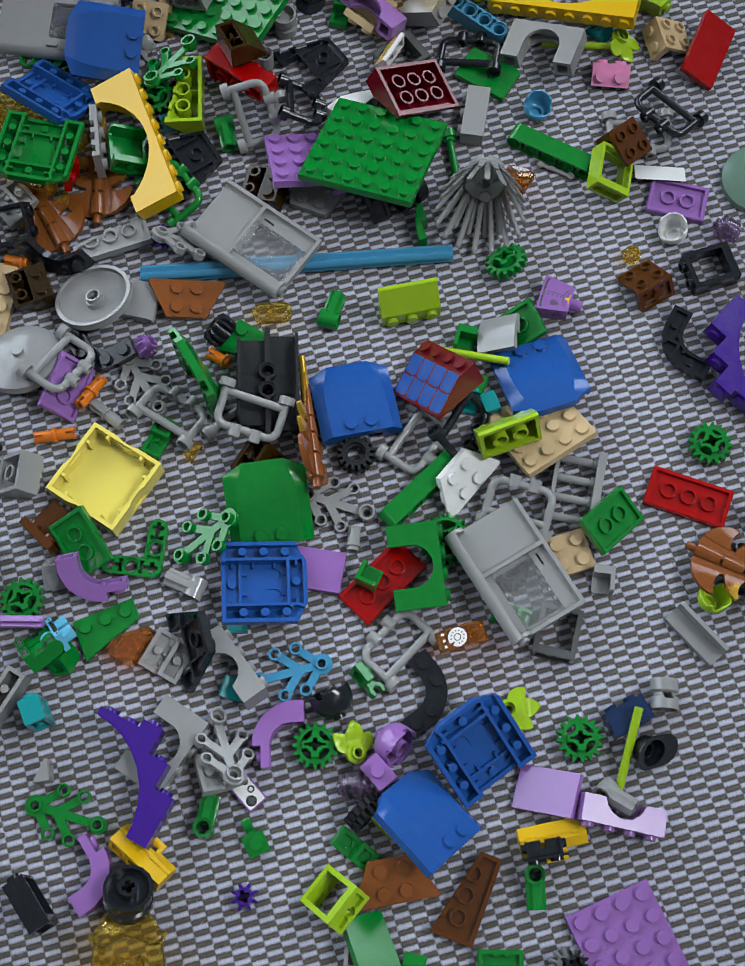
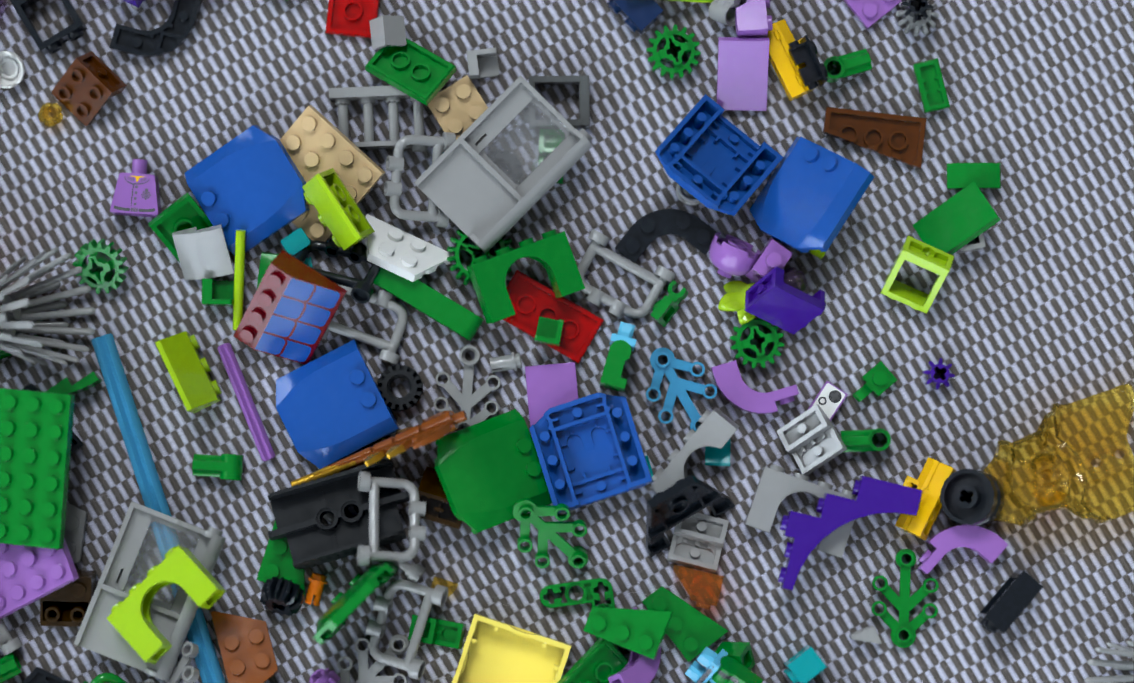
camera: 105 degrees left, 15 degrees up
light grey piece [163,568,209,602] -> none
light grey plant [193,708,255,787] -> none
clear yellow plate [252,302,292,324] -> none
black cylinder [308,681,353,721] -> none
green slope [329,825,380,871] -> none
black tyre [343,791,378,834] -> none
dark orange wing [359,854,441,911] -> none
clear orange slope [434,620,489,655] -> none
lime plate [502,687,541,730] -> none
none -> lime arch [107,545,226,664]
none -> medium lavender axle [217,343,275,461]
none -> light grey panel [369,15,407,50]
none -> green wing [583,607,673,659]
none -> green hips [599,322,637,393]
none -> dark purple panel [745,266,826,335]

